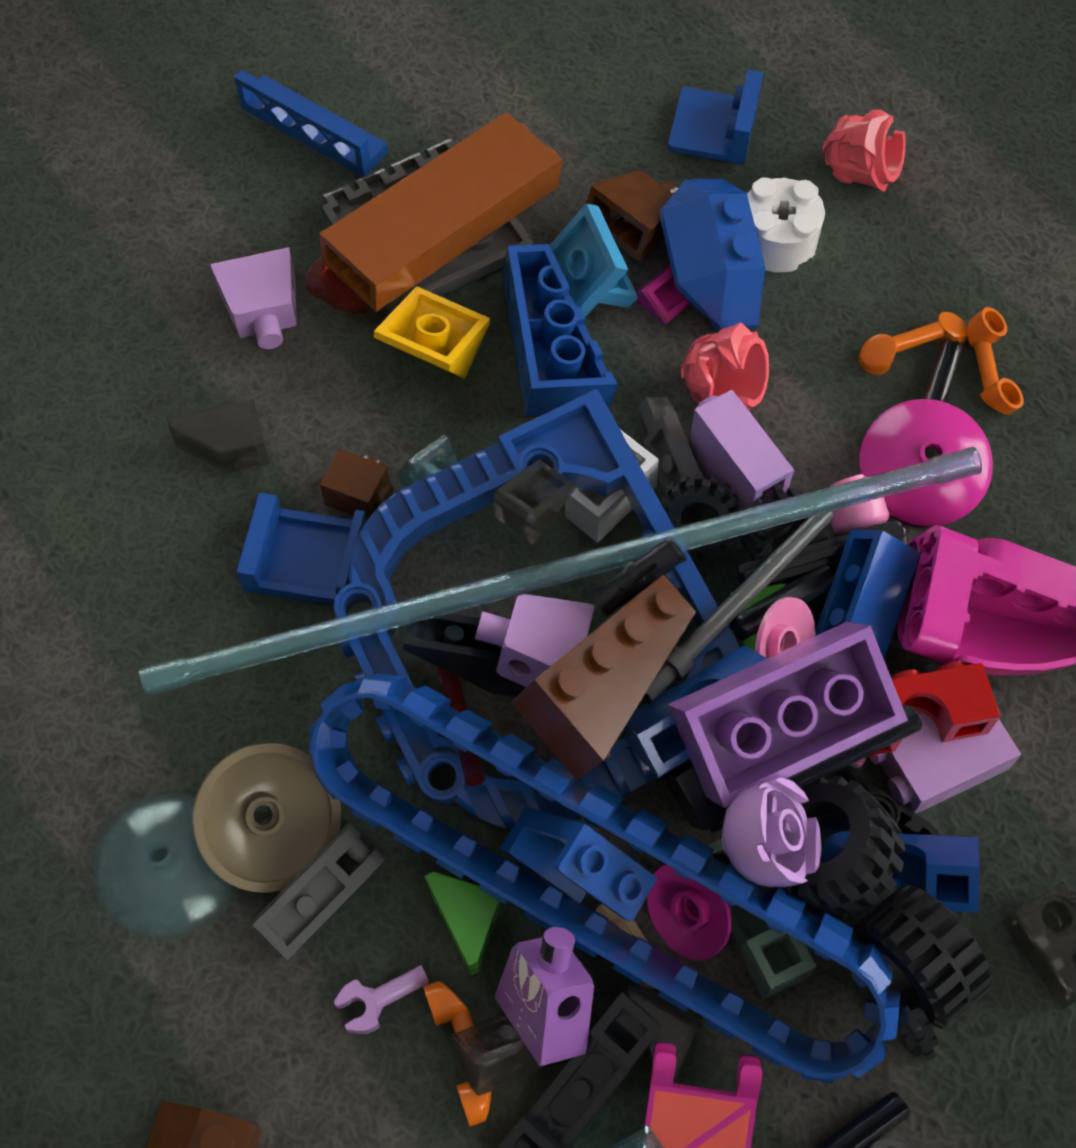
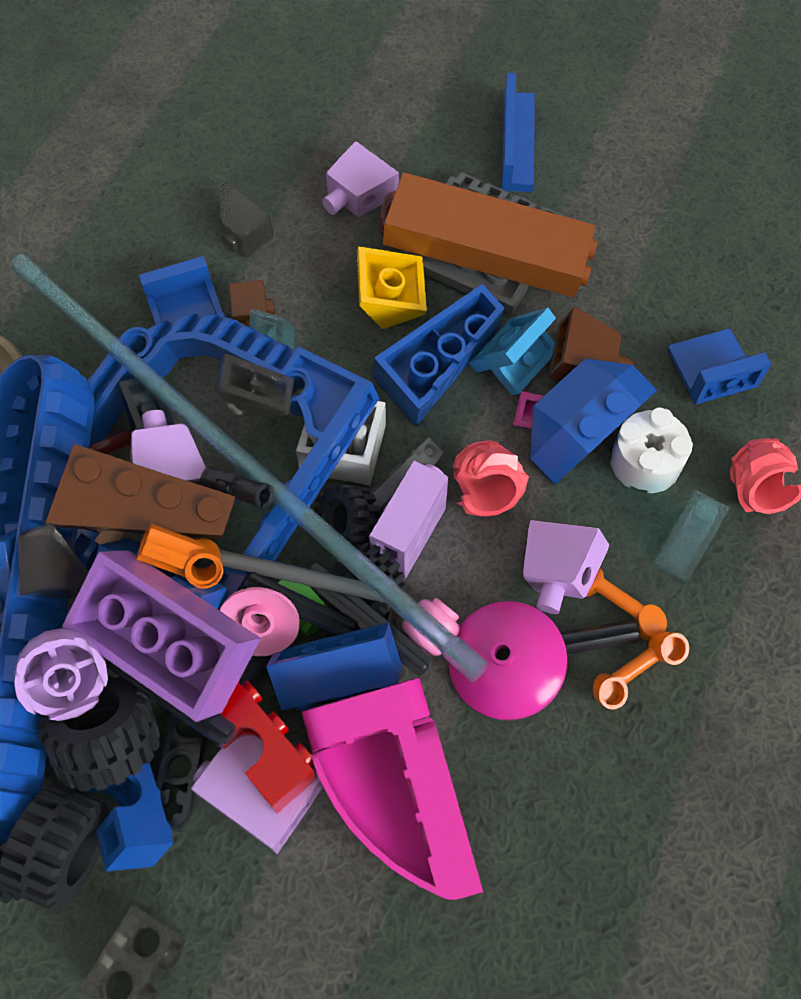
camera: 60 degrees right, 0 degrees up
none -> clear smoke slope [18,523,89,599]
none -> orange piece [136,523,223,589]
none -> lavender torso [523,520,609,614]
none -> clear light blue slope [652,489,730,583]

